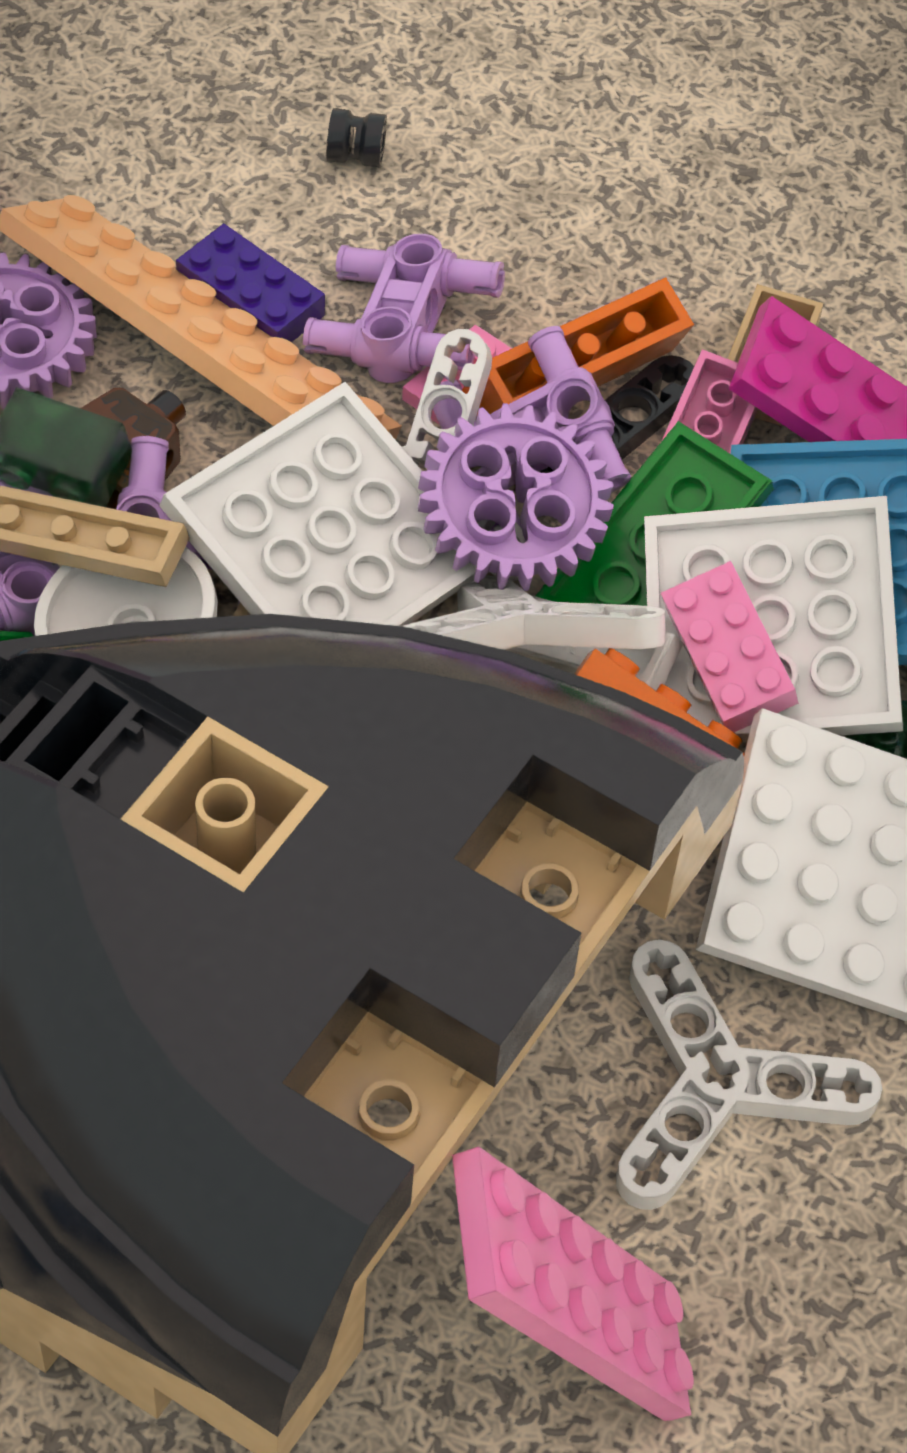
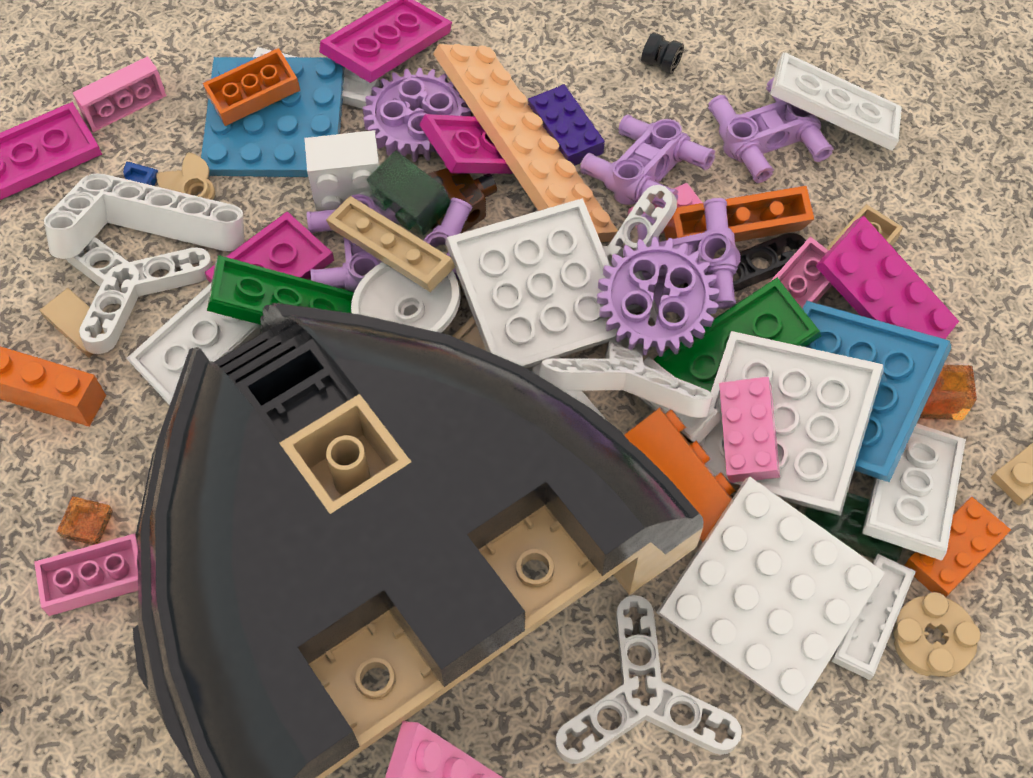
camera: 25 degrees right, 5 degrees up
none -> dark pink plate [419,114,513,174]
none -> lavender piece [708,77,834,183]
none -> white tile [770,52,902,151]

